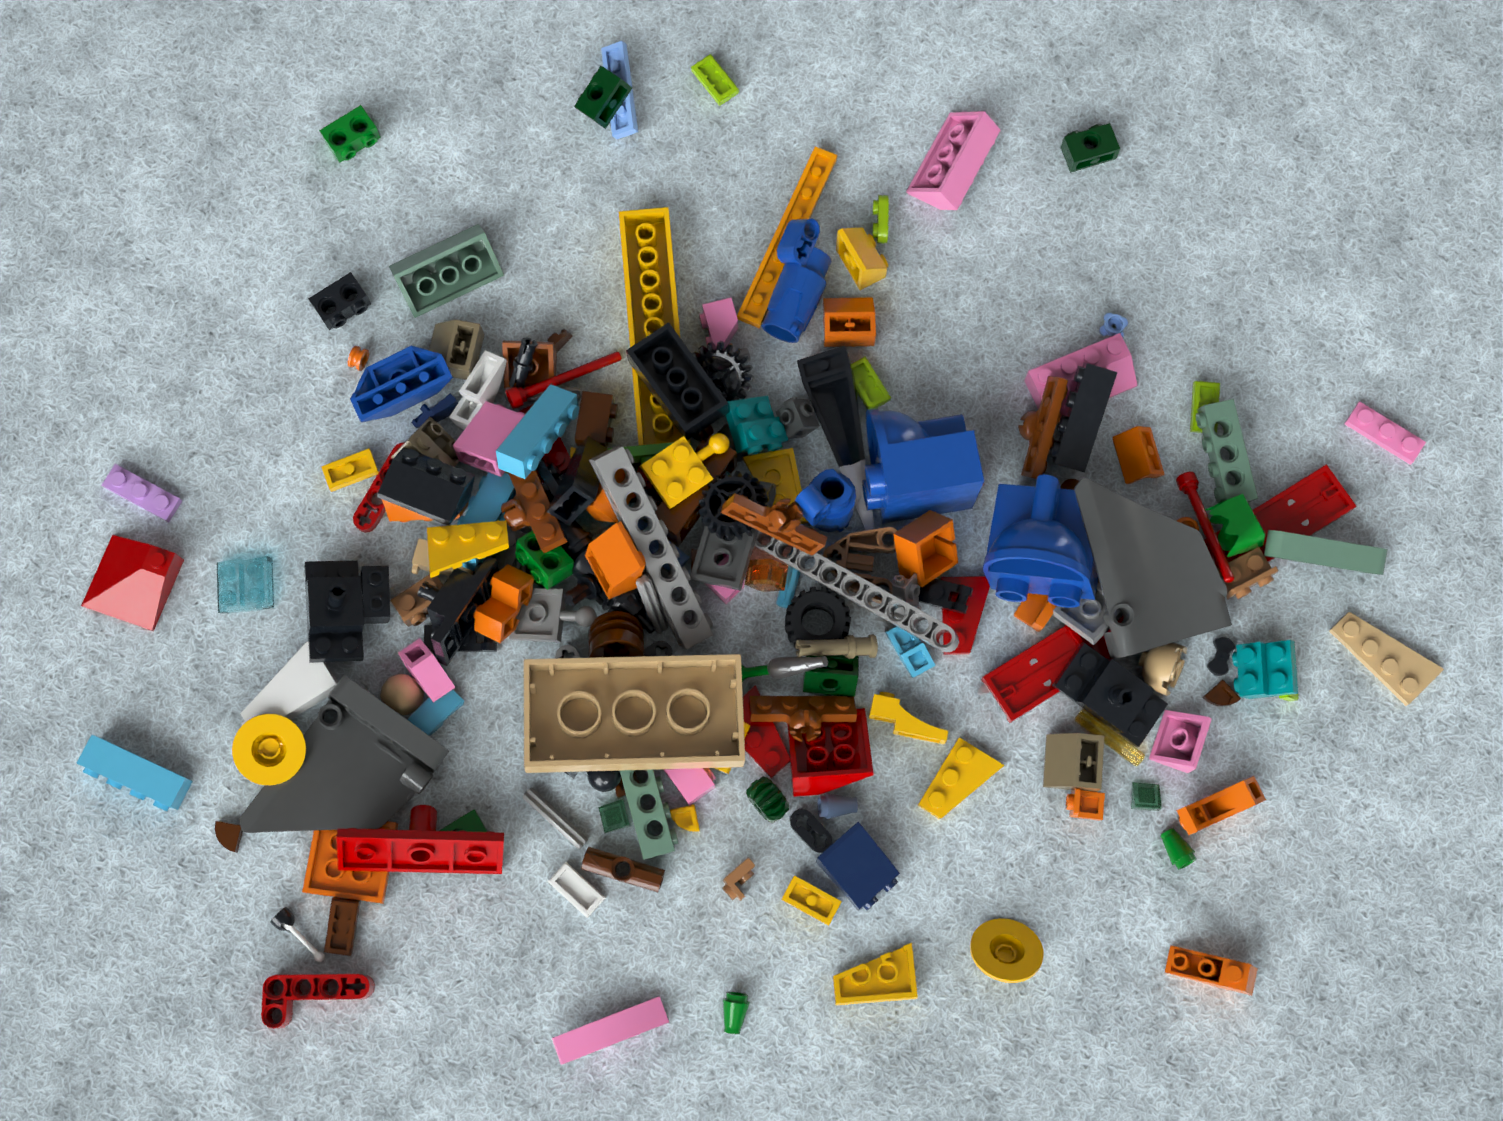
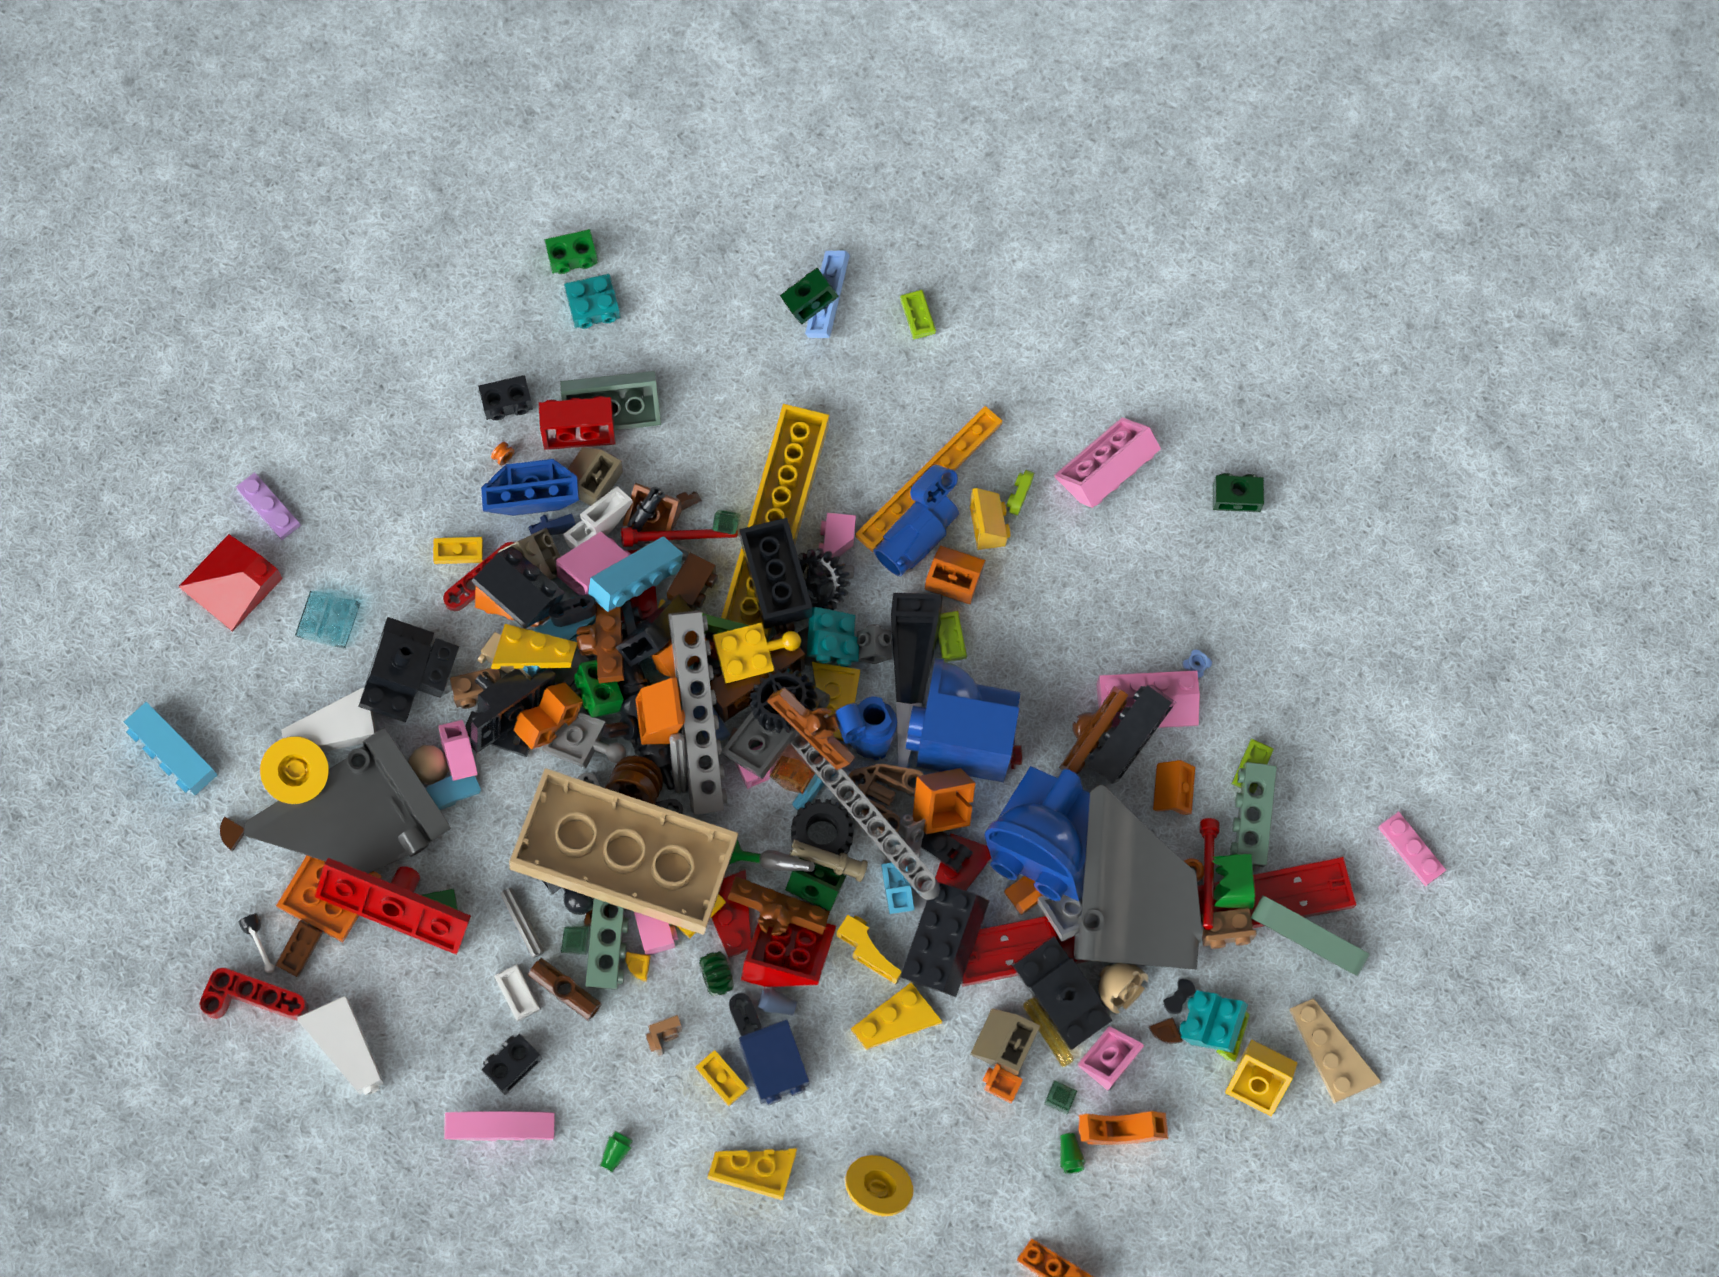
camera: 15 degrees right, 5 degrees down
none -> white slope [297,996,384,1096]
none -> black brick [481,1033,542,1095]
none -> red slope [539,396,616,450]
none -> black beam [549,595,597,627]
none -> teal plate [564,273,620,329]
none -> clear green slope [712,510,741,534]
none -> black brick [900,882,990,997]
none -> yellow slope [1225,1039,1298,1116]

